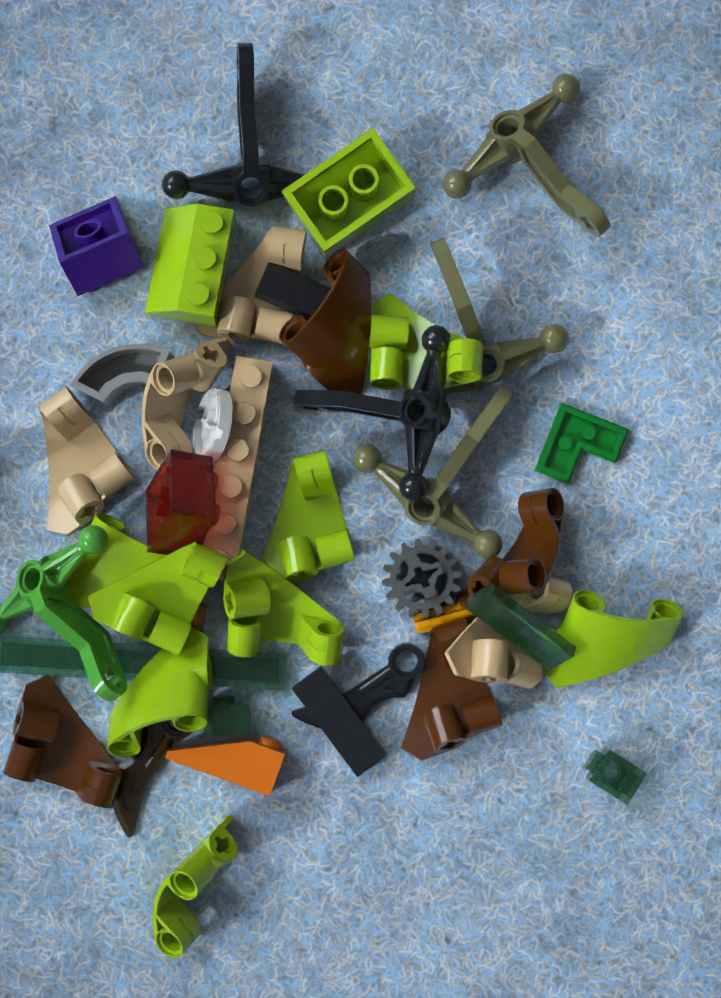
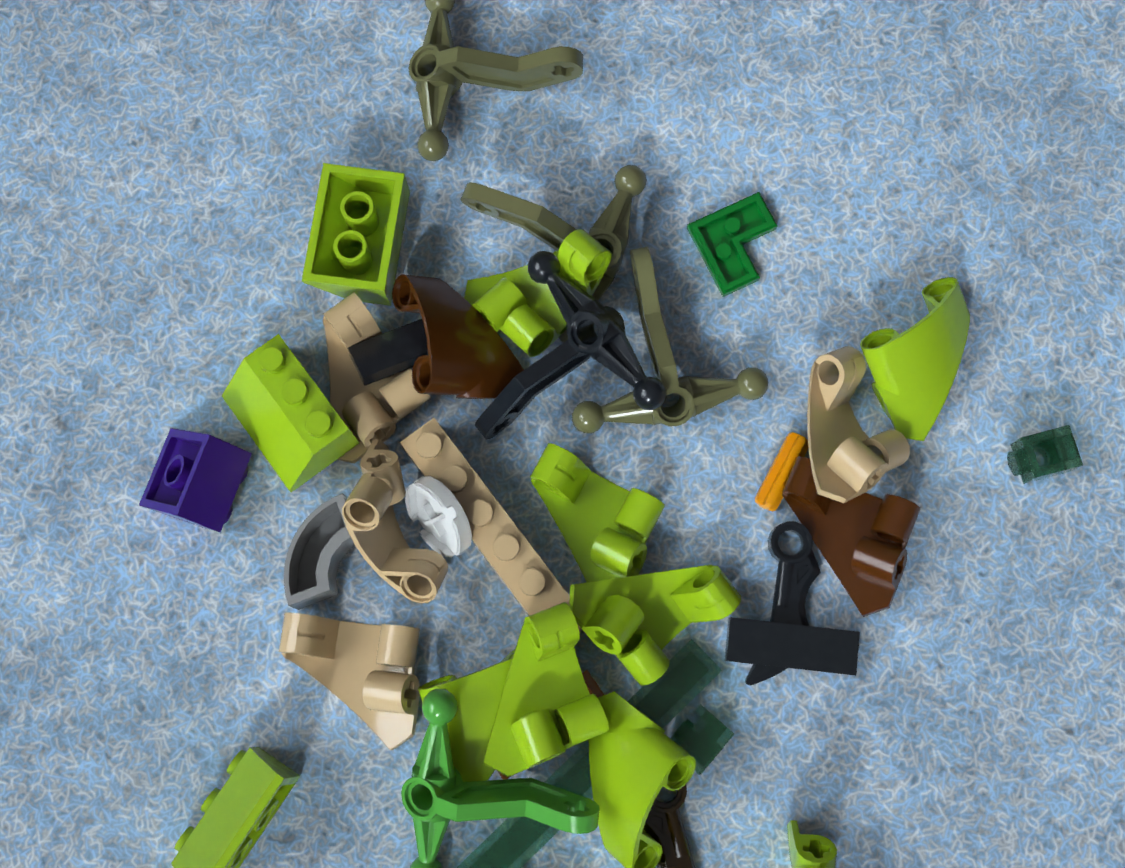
camera: 50 degrees left, 10 degrees down
clear red brick [145,449,220,555] -> none
black piece [161,43,305,207] -> none
orange slope [165,735,286,796] -> none
dark grey gear [382,538,462,620] -> none
reddish brown panel [456,488,564,607] -> none
clear green tile [465,583,576,671] -> none

